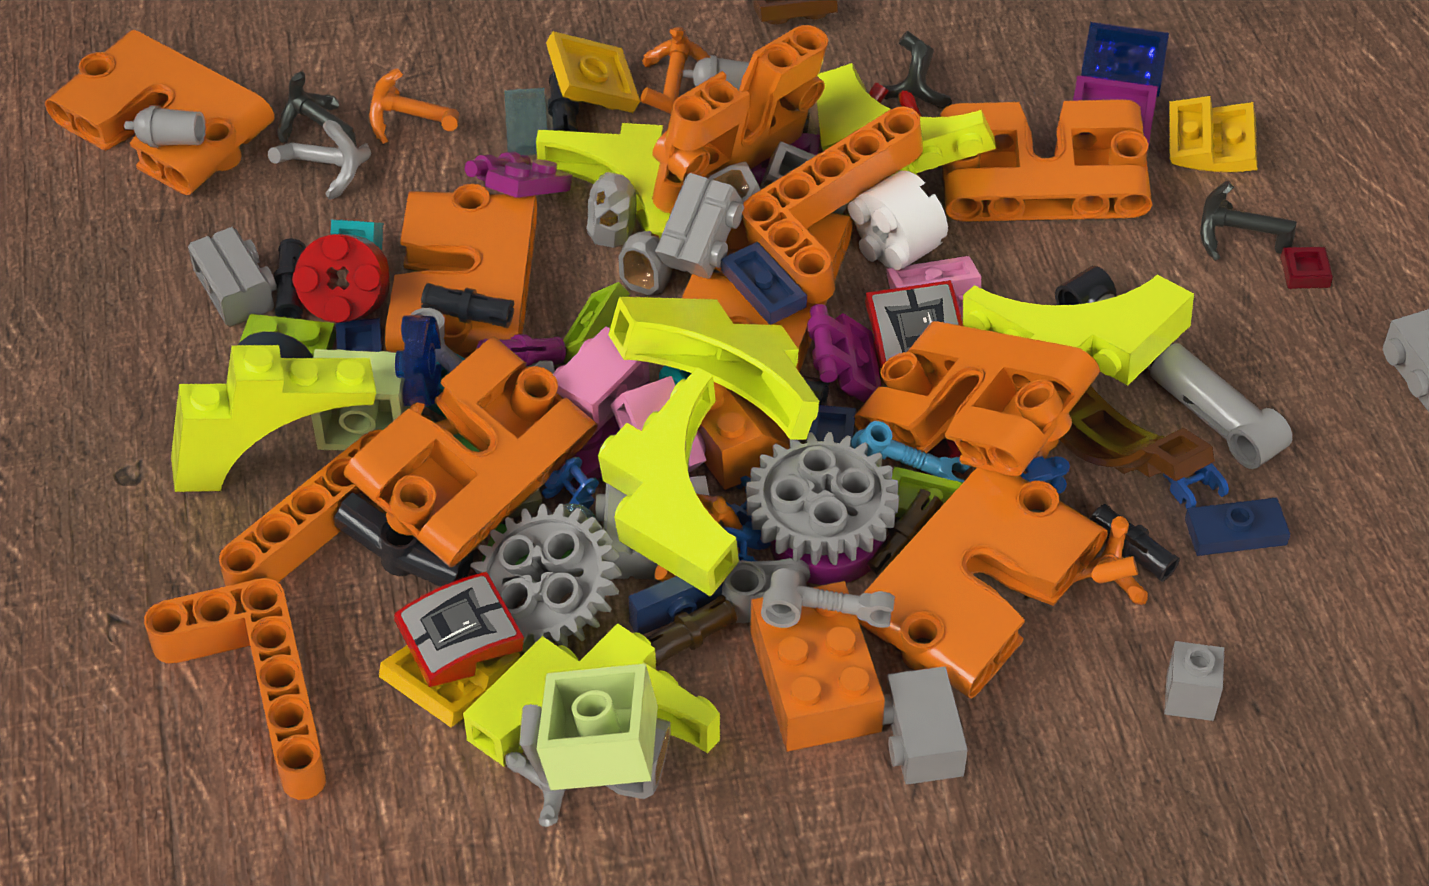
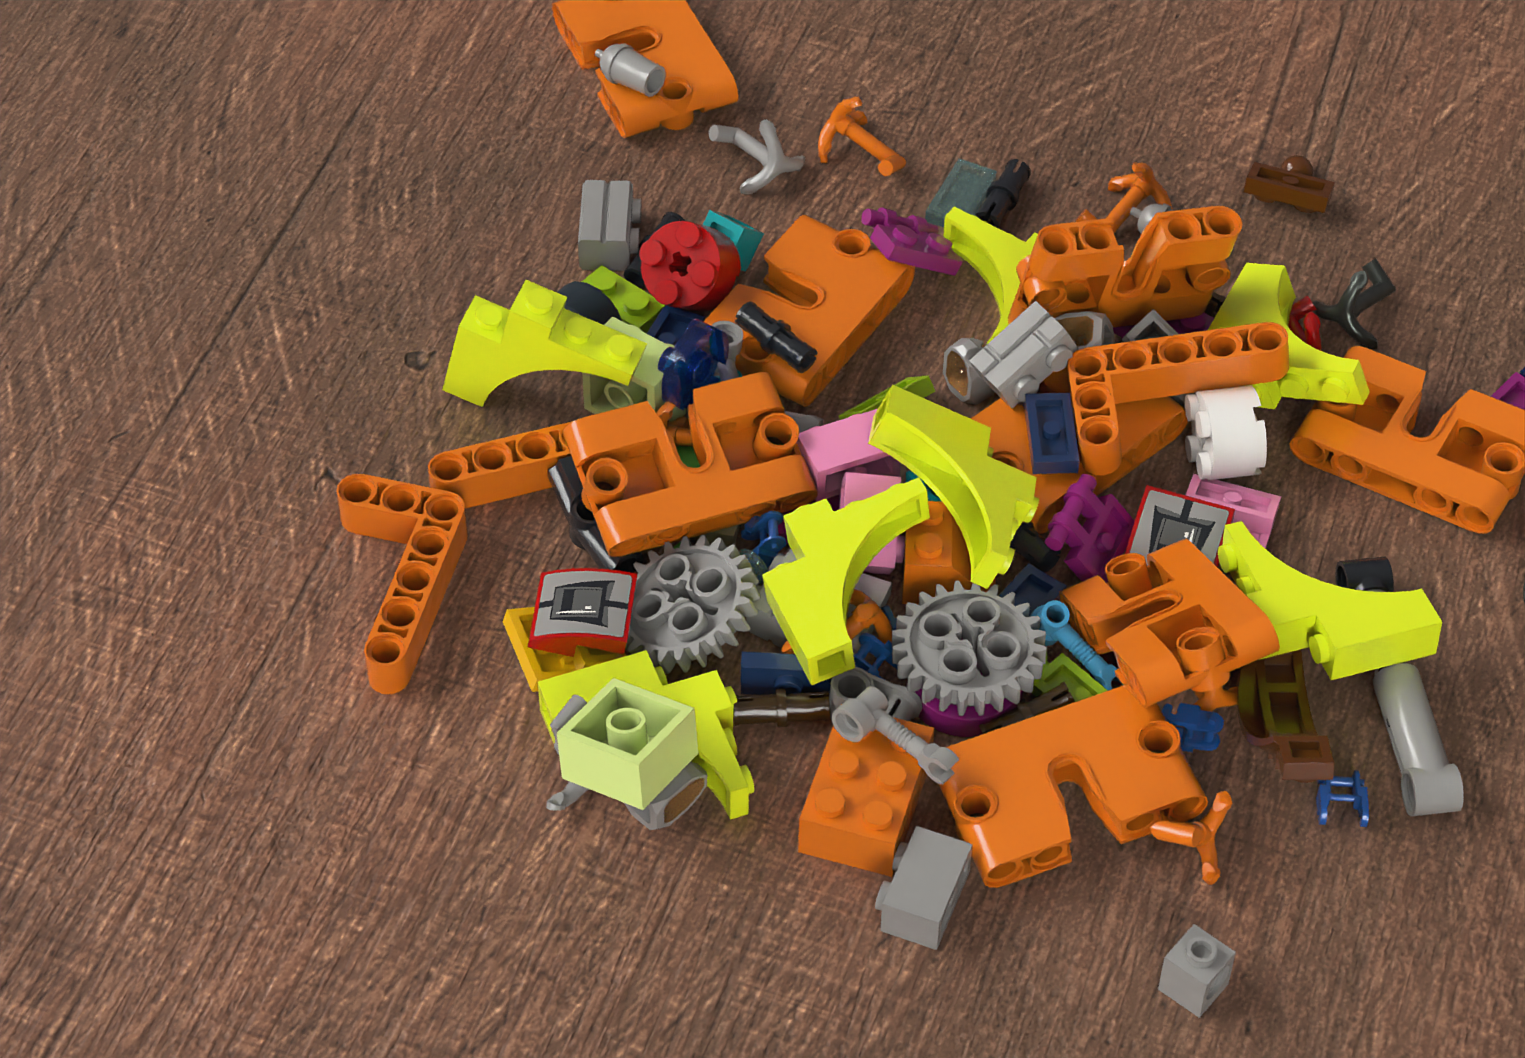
camera: 30 degrees right, 0 degrees up
pearl dark grey piece [277,71,357,147] -> none
magenta pin [477,334,566,367] -> none
yellow plate [546,31,640,113] -> none
light grey rock [587,172,636,248] -> none
black pin [1090,504,1180,582] -> none
dark blue plate [1185,497,1290,556] -> none

